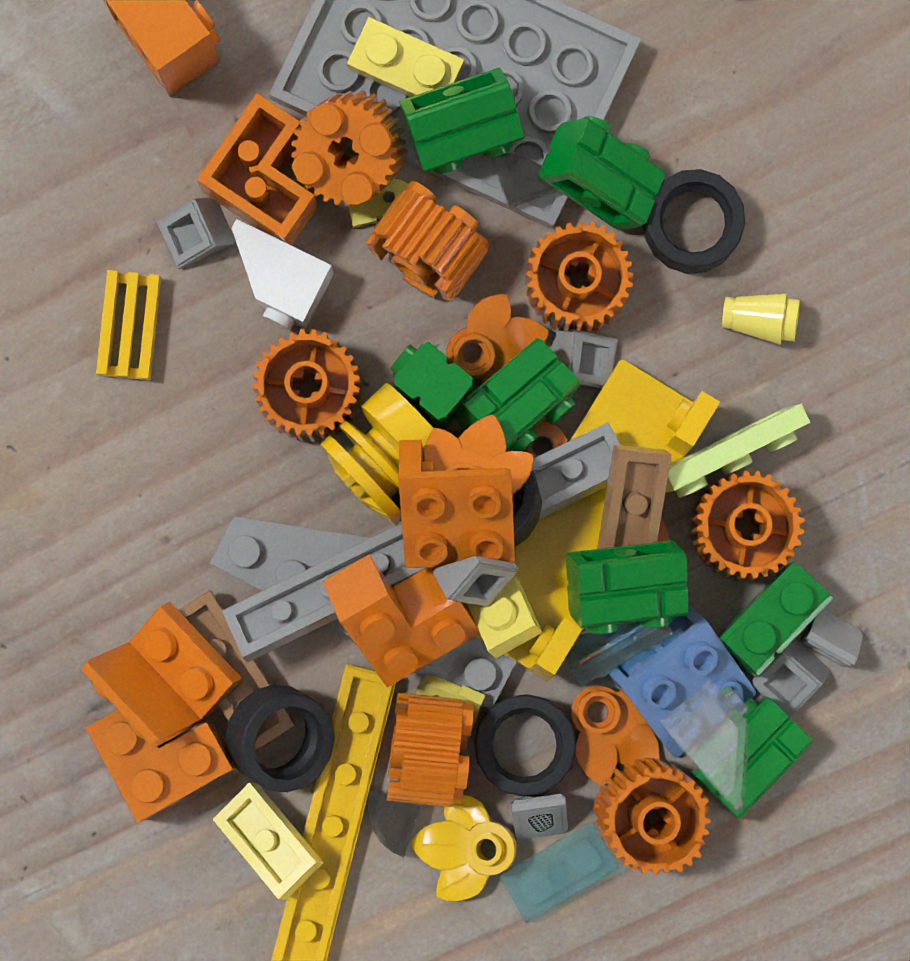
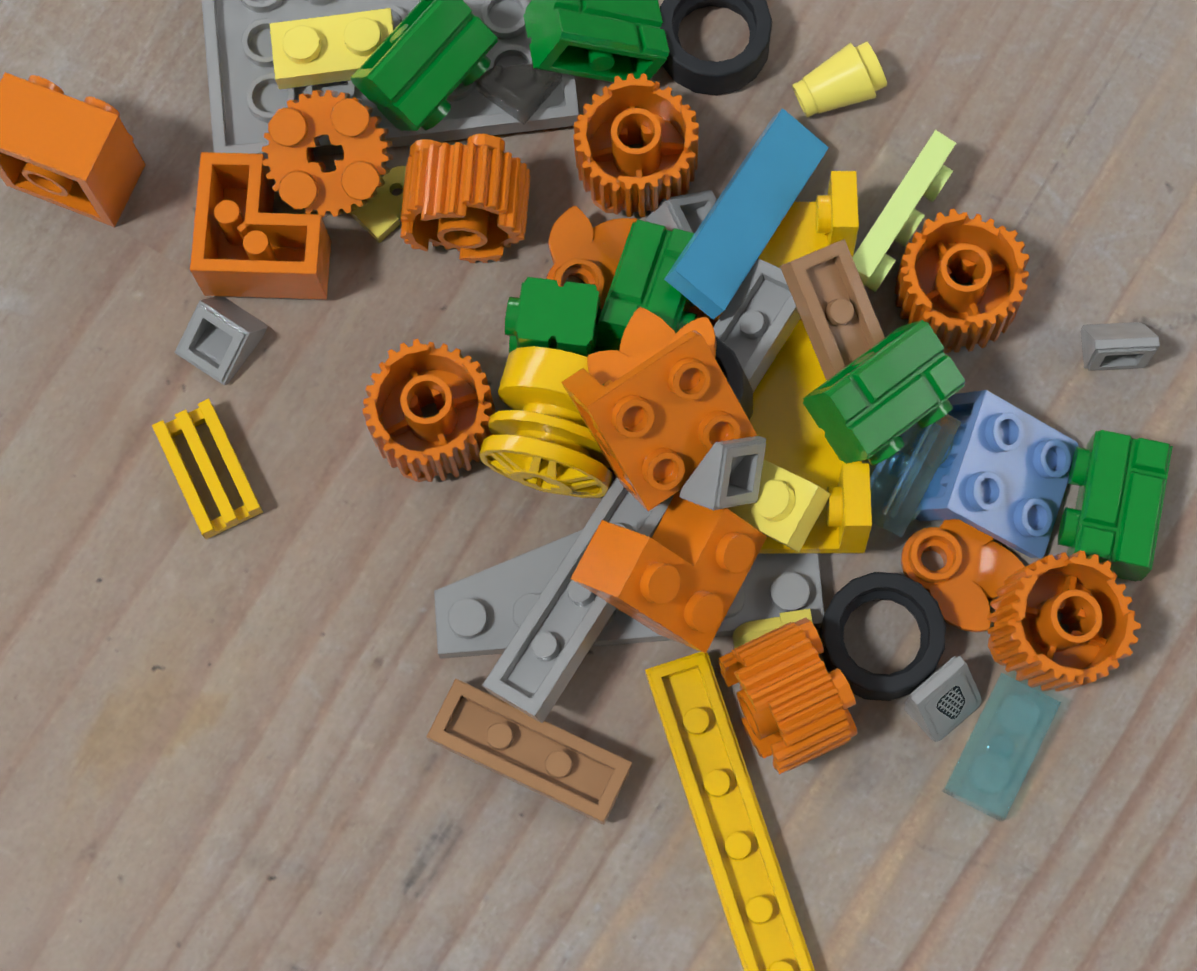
camera: 25 degrees left, 10 degrees down
orange bracket [81,602,242,747] -> none
orange brick [85,710,236,823] -> none
light yellow plate [213,782,324,899] -> none
black tyre [226,684,335,793] -> none
white slope [232,219,334,331] -> none
clear smoke tile [368,789,421,858] -> none
yellow plate [411,794,517,901] -> none
clear slope [660,680,749,813] -> none
green brick [718,561,833,676] -> none
light grey slope [750,639,830,717] -> none
none -> dark azure tile [664,108,829,320]

